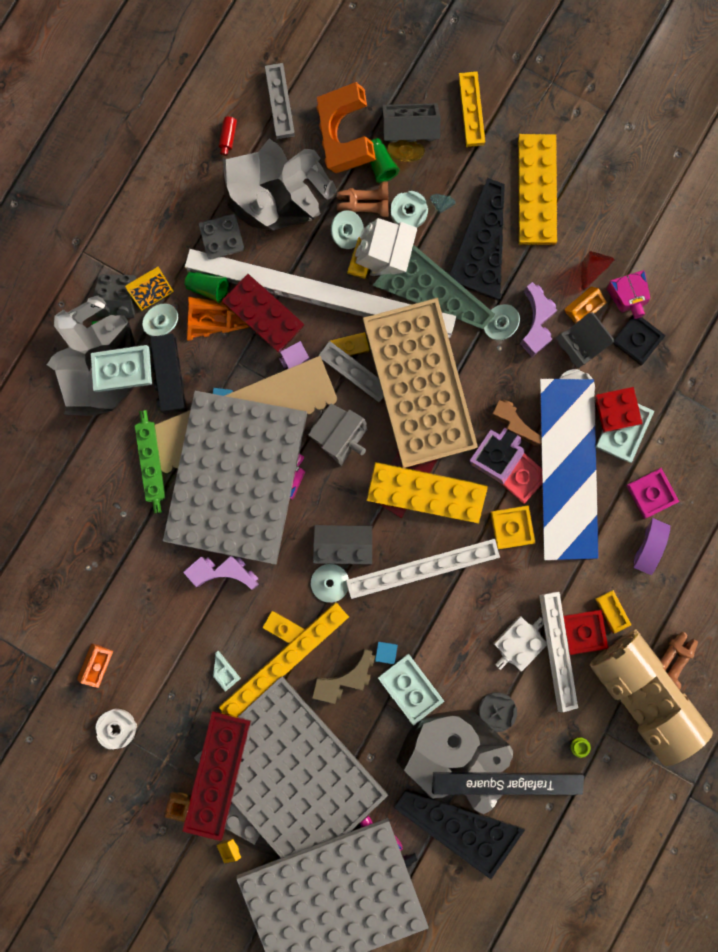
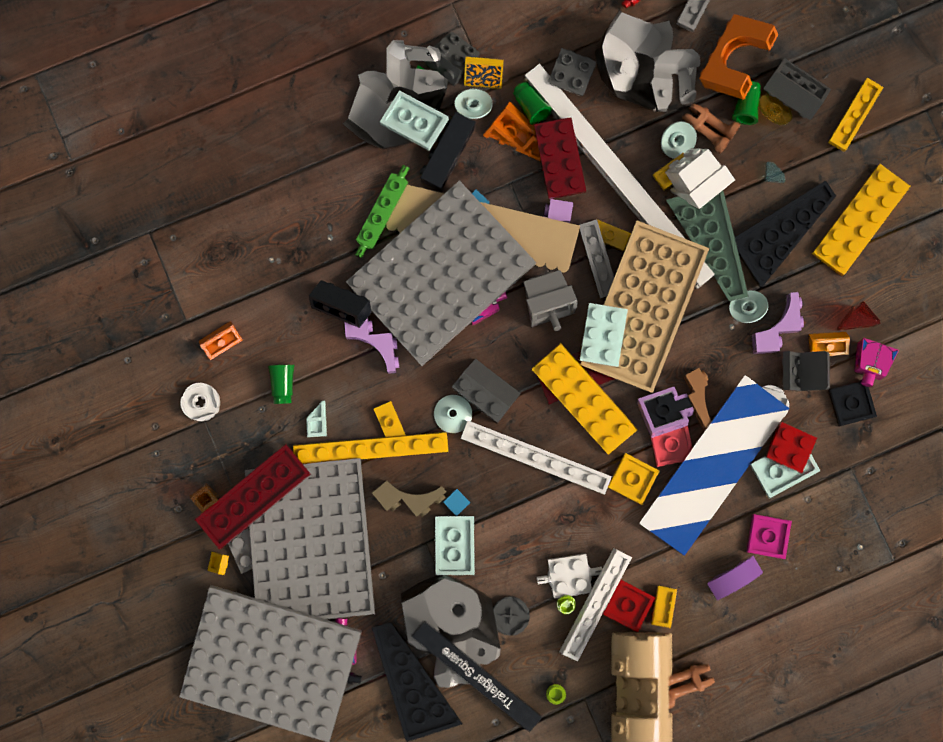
camera: 40 degrees right, 0 degrees up
light aqua plate [391,191,428,228] -> none
none -> green plant [268,365,295,404]
none -> black brick [309,280,372,328]
none -> lime plate [556,595,576,614]
none -> light aqua plate [579,303,628,367]

